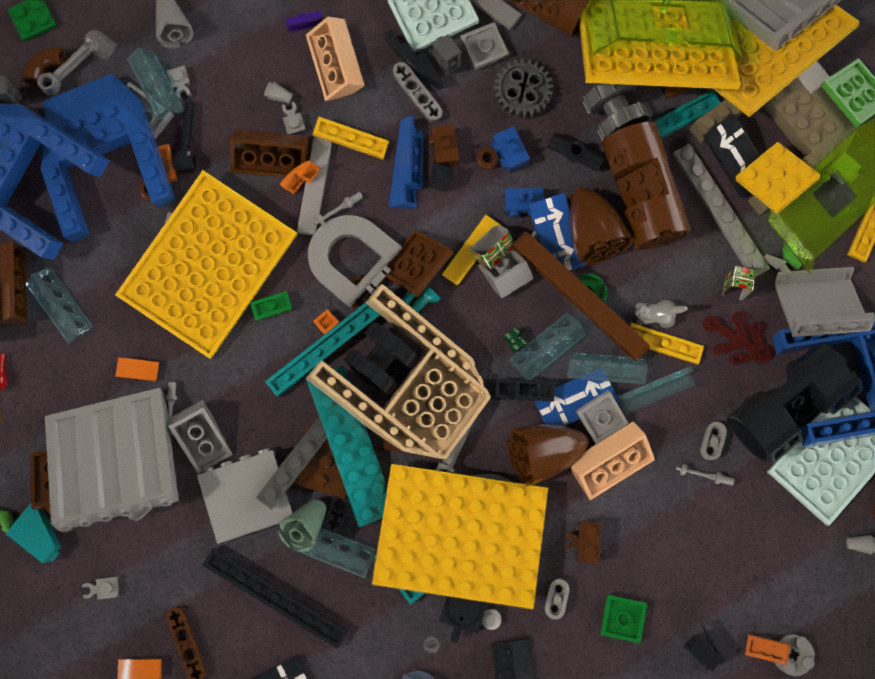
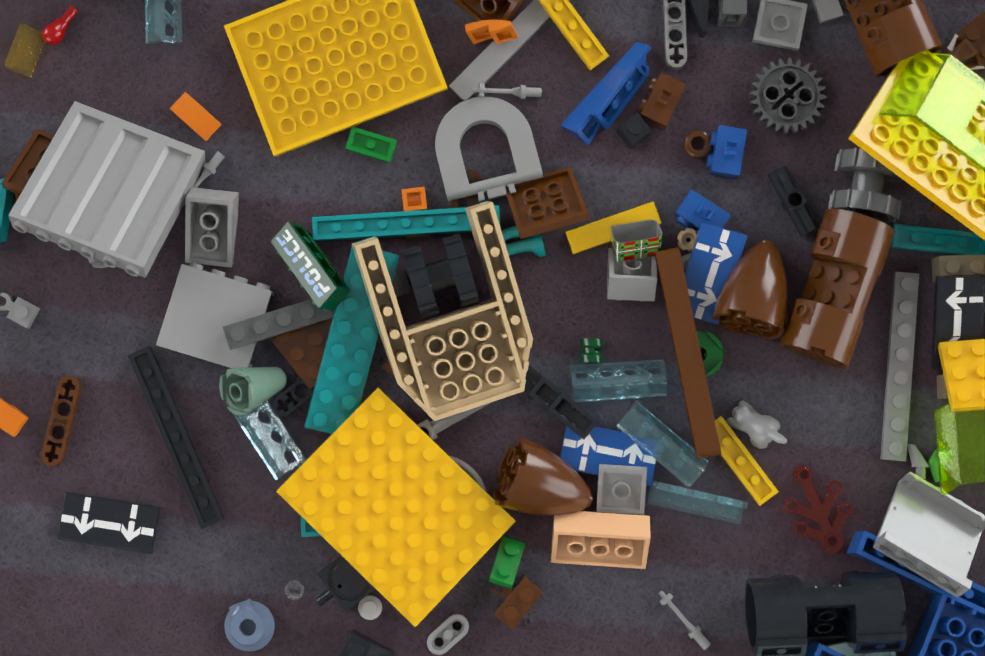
camera: 40 degrees right, 5 degrees up
light grey plate [700,422,727,460] -> none
piece [722,266,755,300] -> none
none -> brick [271,222,351,311]
none -> green plate [489,536,525,589]
none -> tan plate [677,228,697,251]

